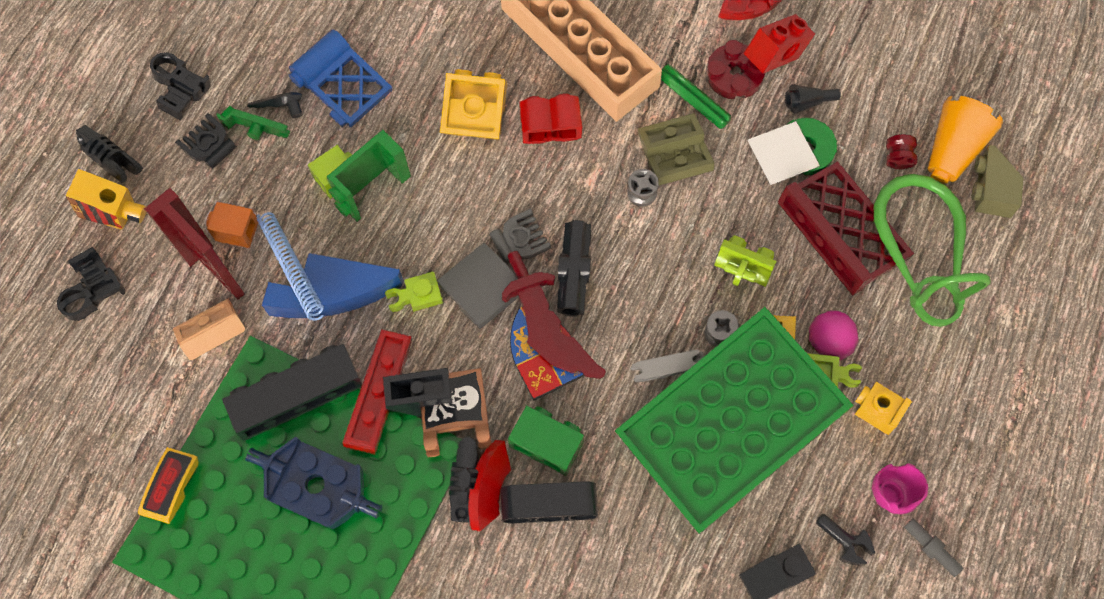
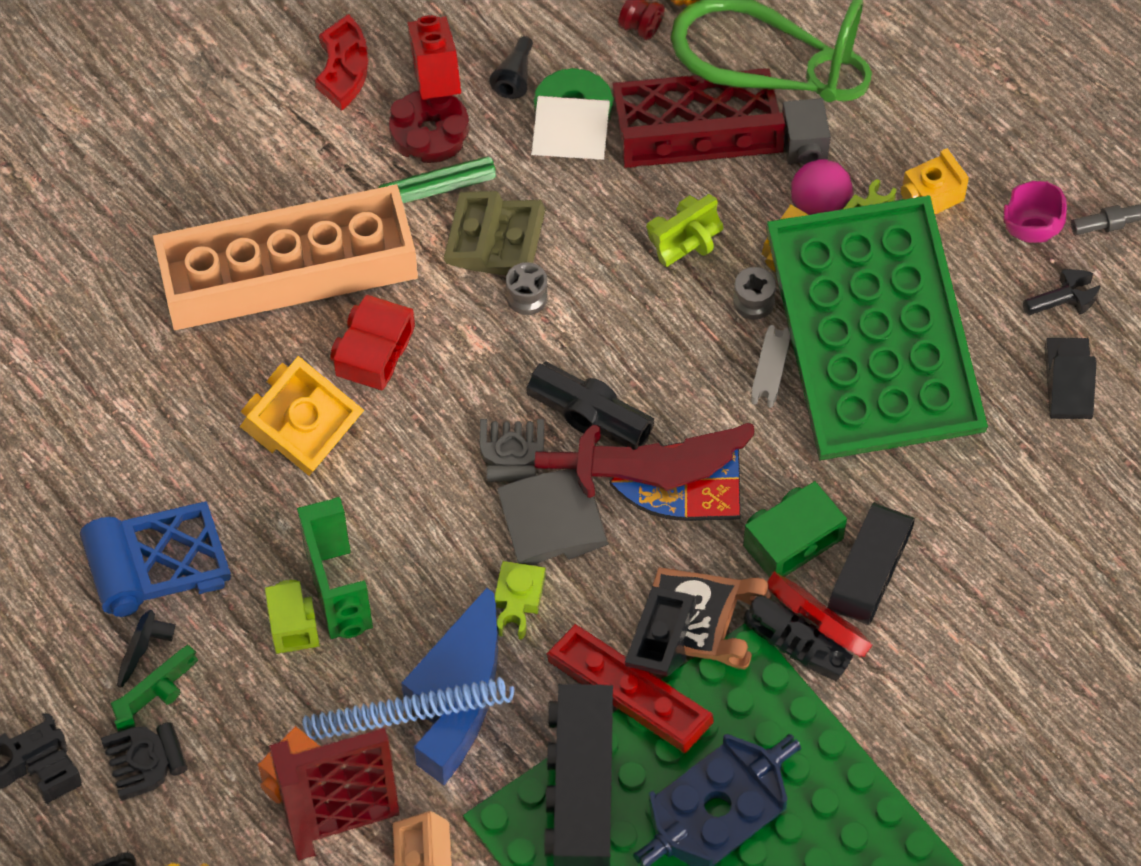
camera: 65 degrees left, 10 degrees down
none -> dark grey brick [782,98,831,164]

